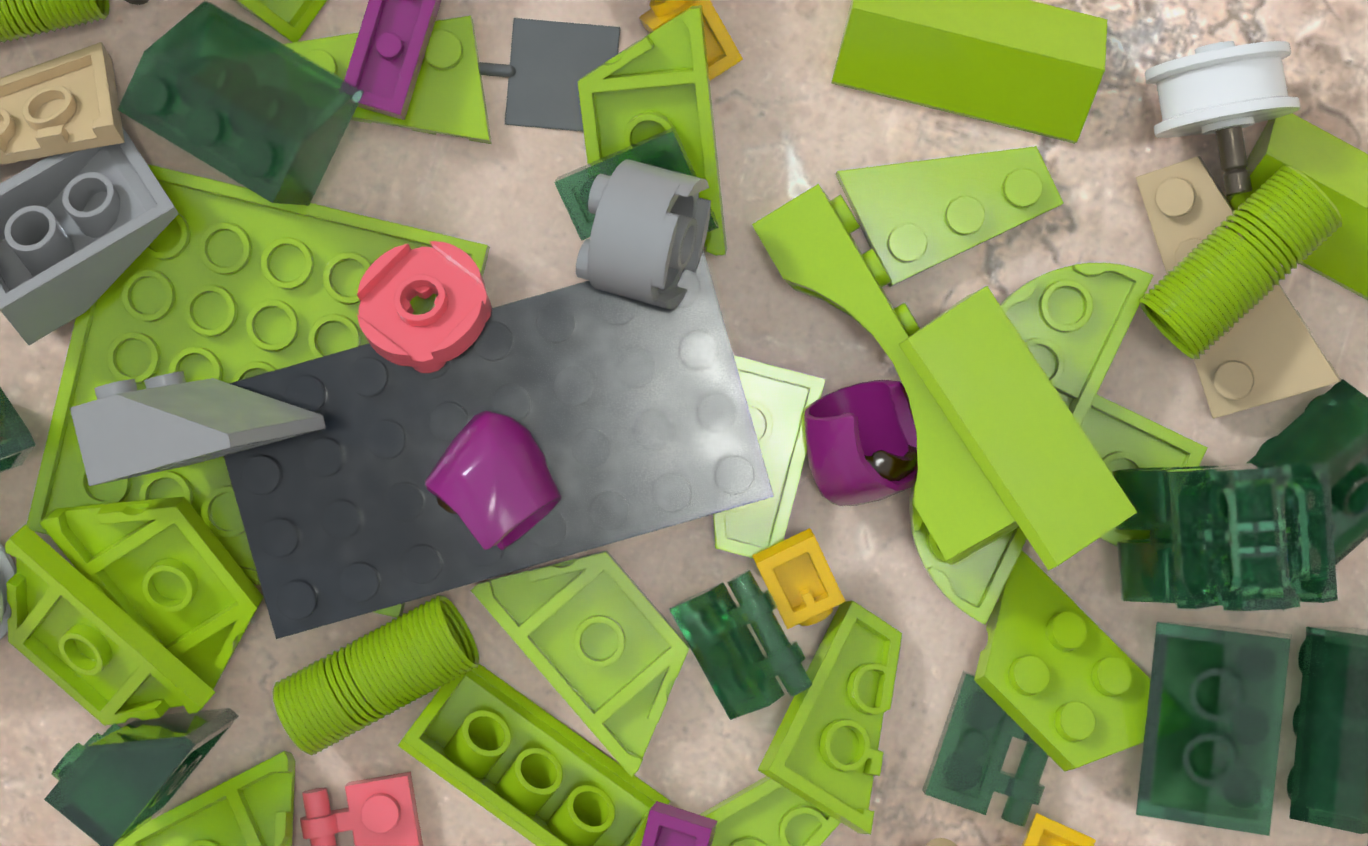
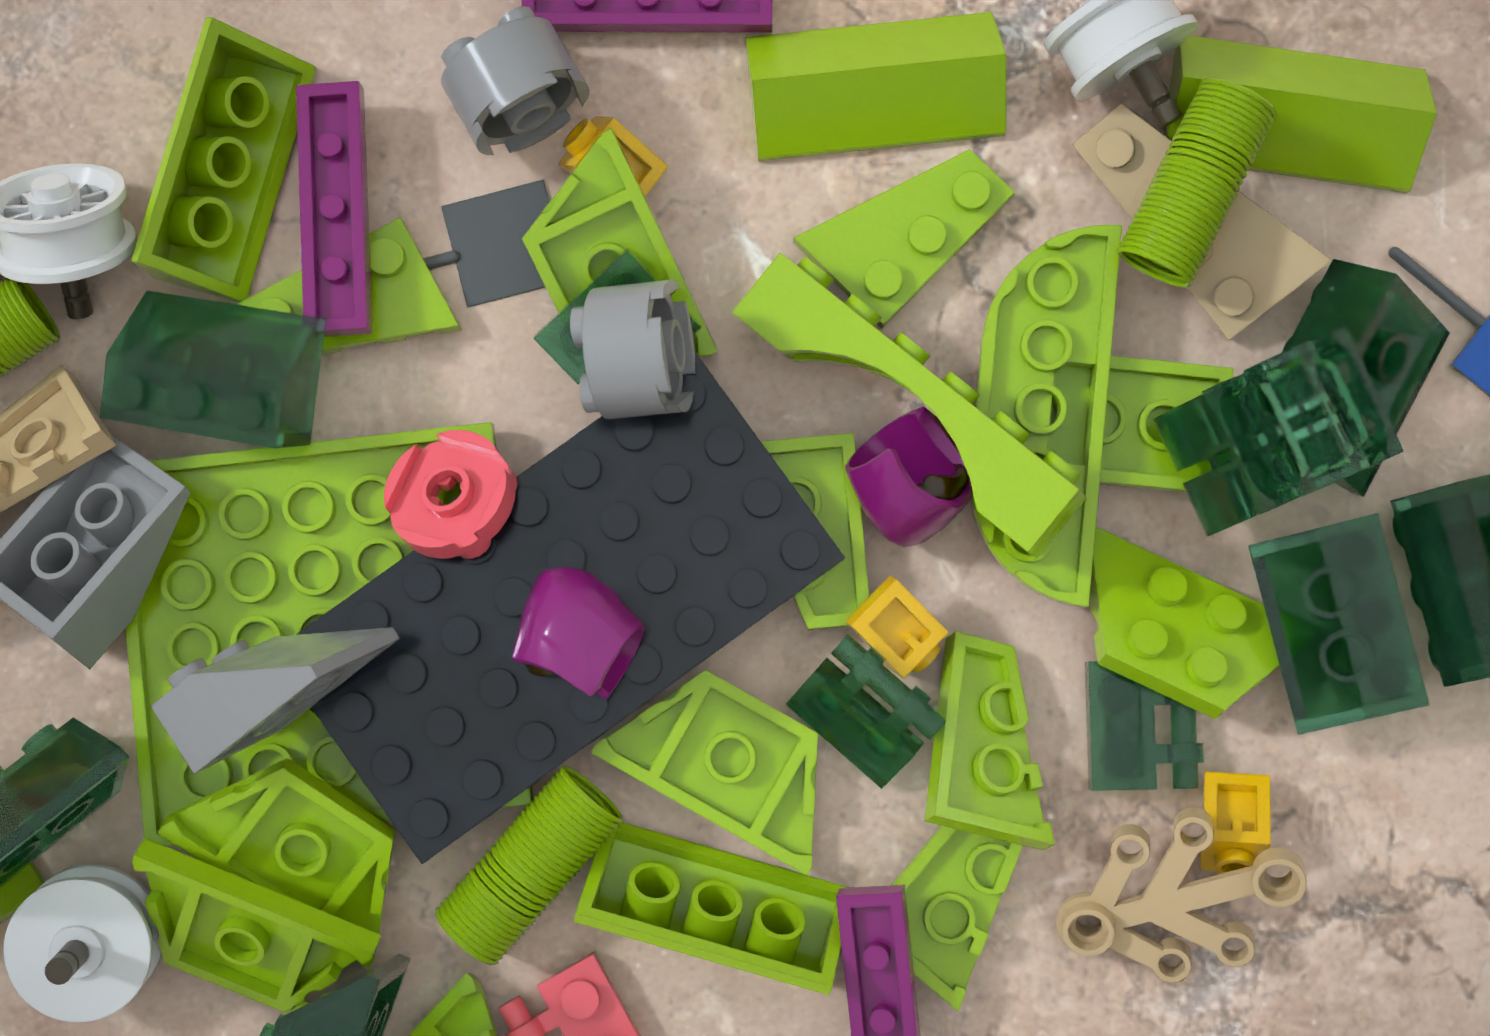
camera: 20 degrees left, 5 degrees down
lime slope [898,286,1137,571] -> none

